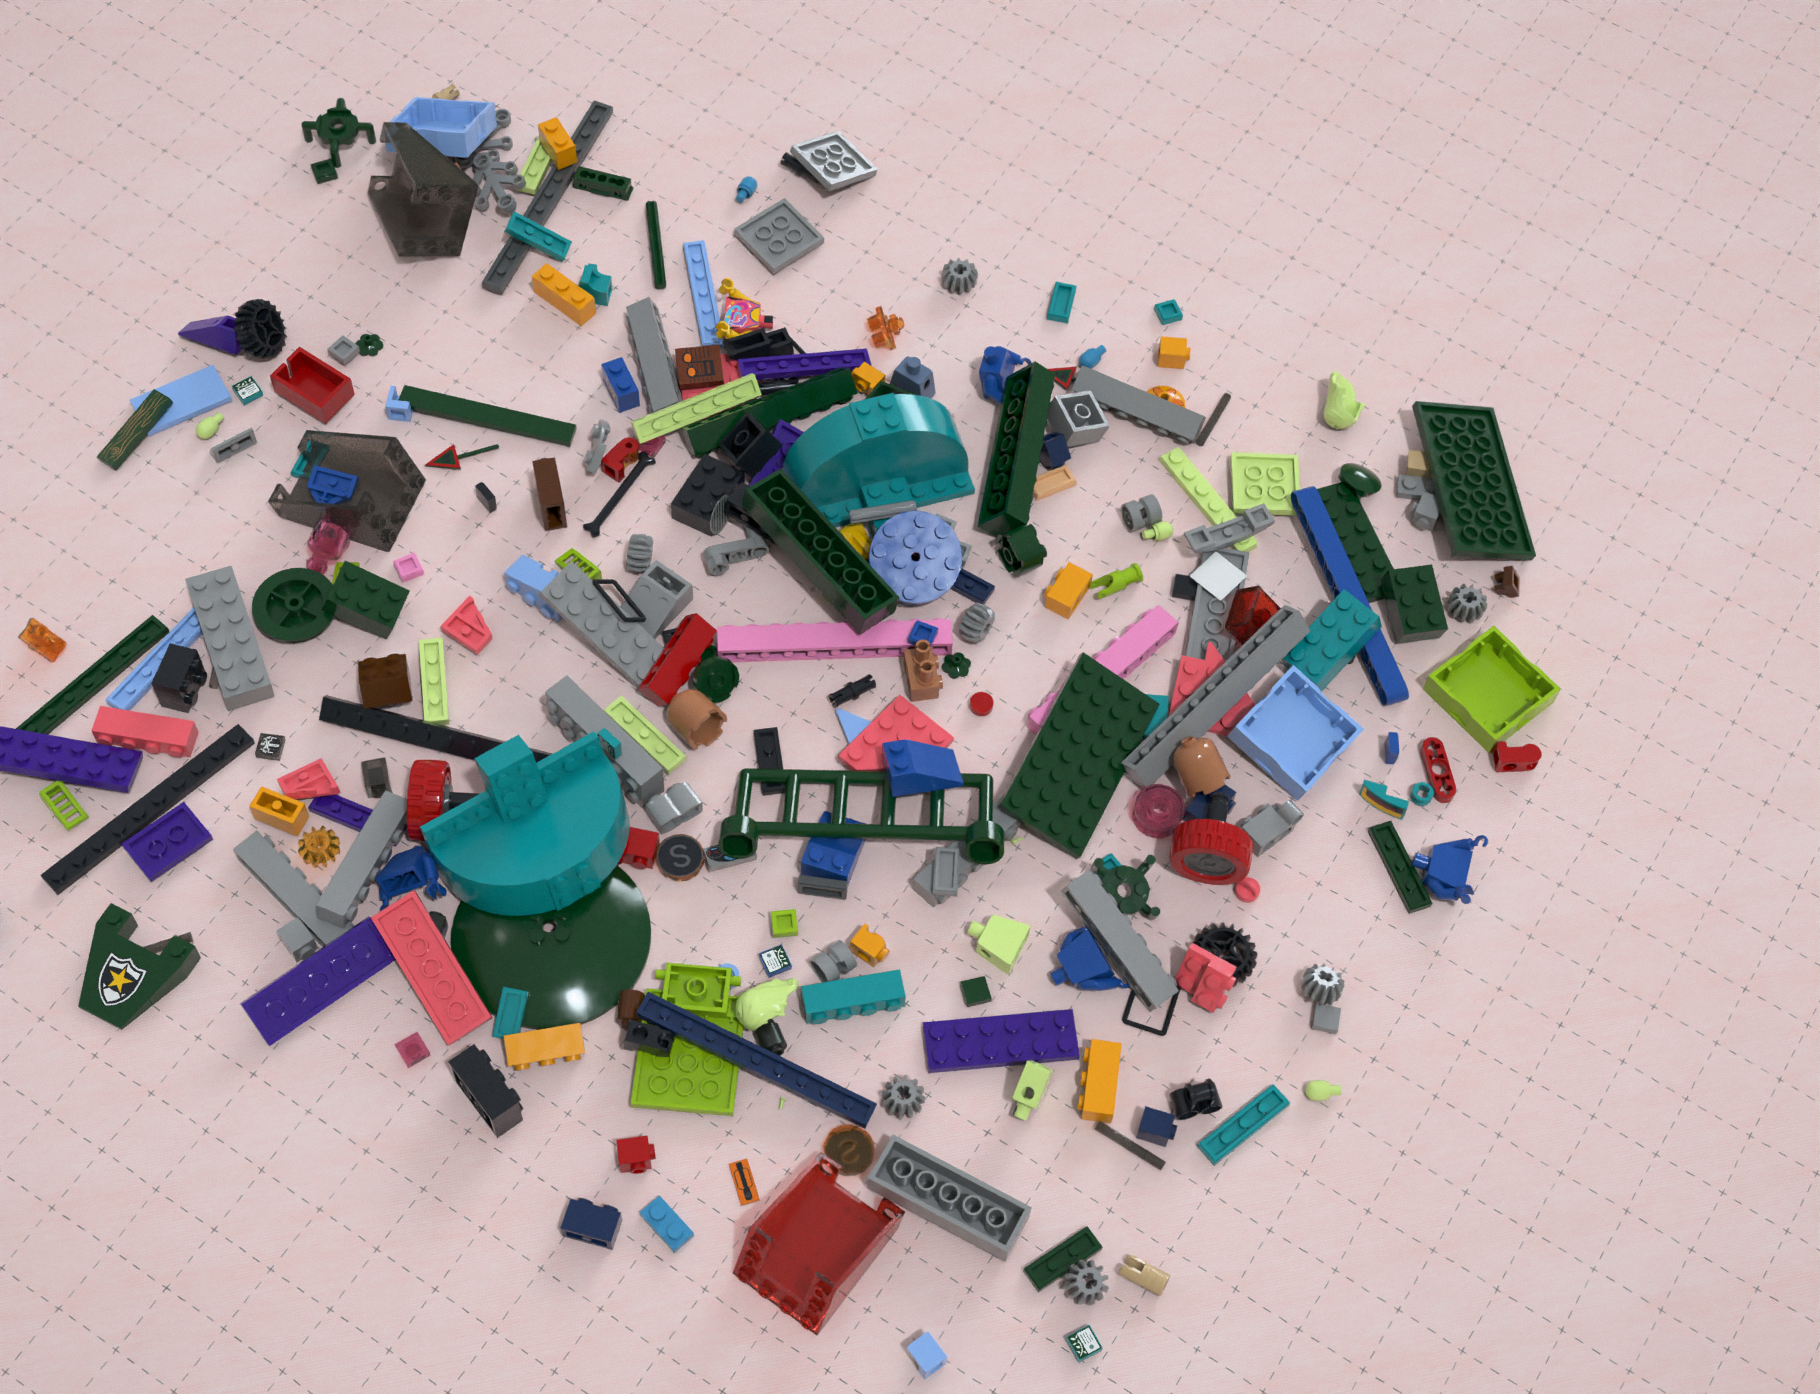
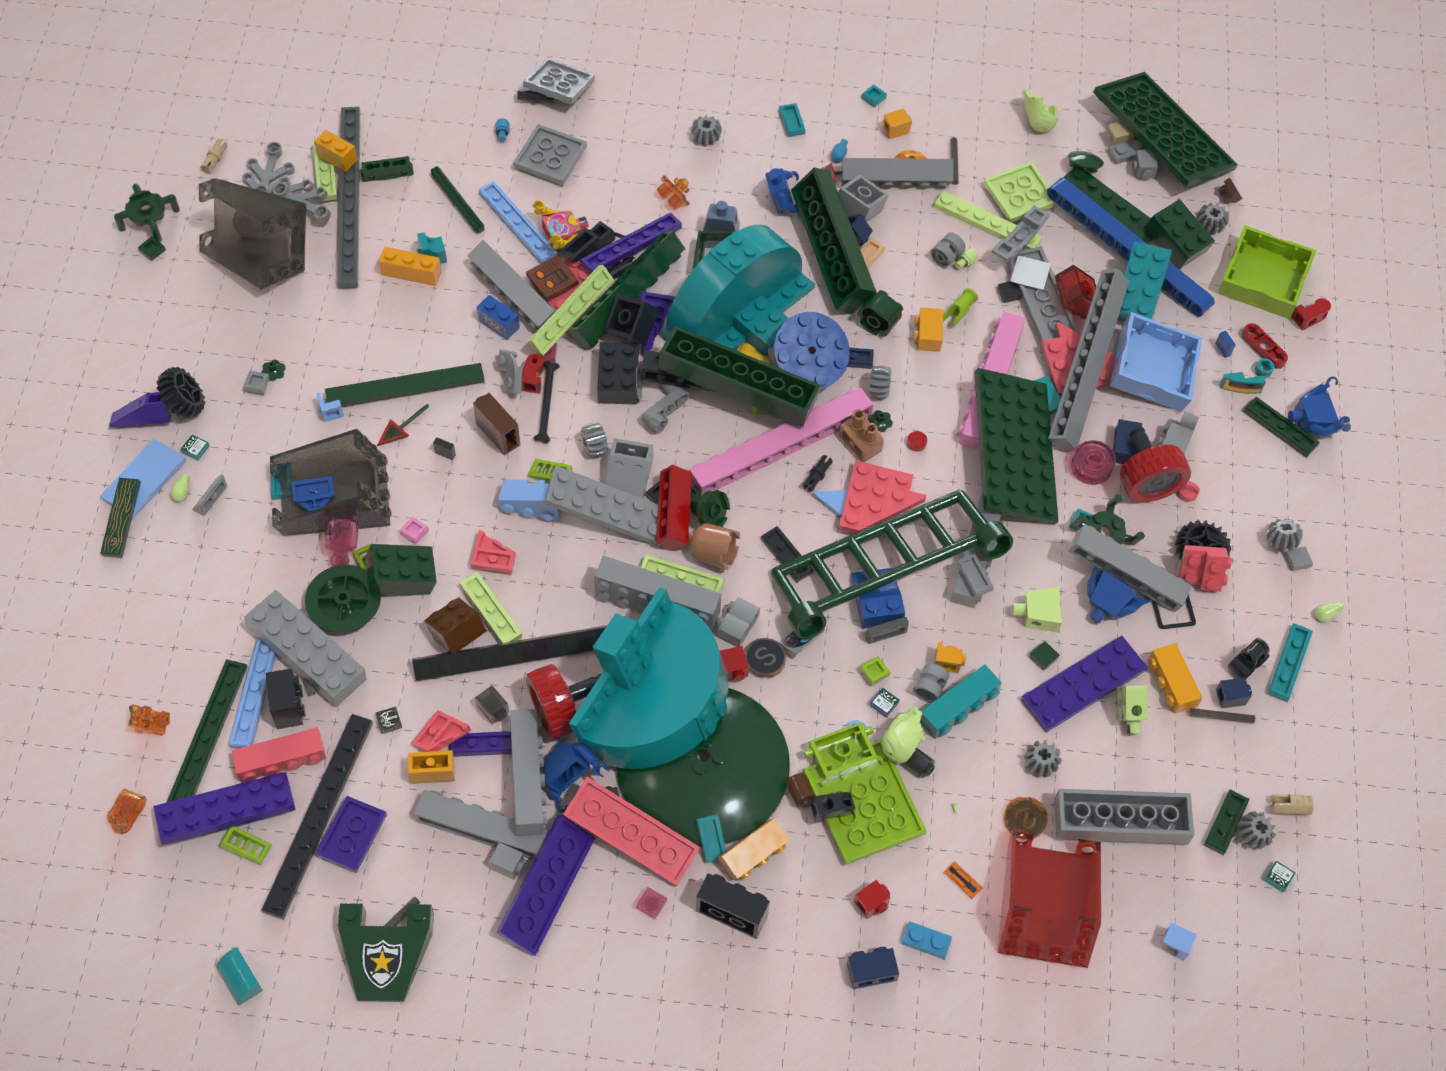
camera: 25 degrees left, 0 degrees up
red piece [270,346,355,424] -> none
clear yellow gear [298,825,341,868] -> none
light blue tile [384,97,497,158] -> none
teal plate [504,211,572,262] -> none
black piece [593,579,646,622] -> none
teal tile [598,728,622,760] -> none
dark blue plate [636,992,877,1129] -> none
light grey axle [849,500,917,523] -> none
light orange brick [851,362,886,395] -> none
blue slope [882,739,964,797] -> none
blue tile [908,620,939,646] -> none
nougat cylinder [1173,736,1231,797] -> none

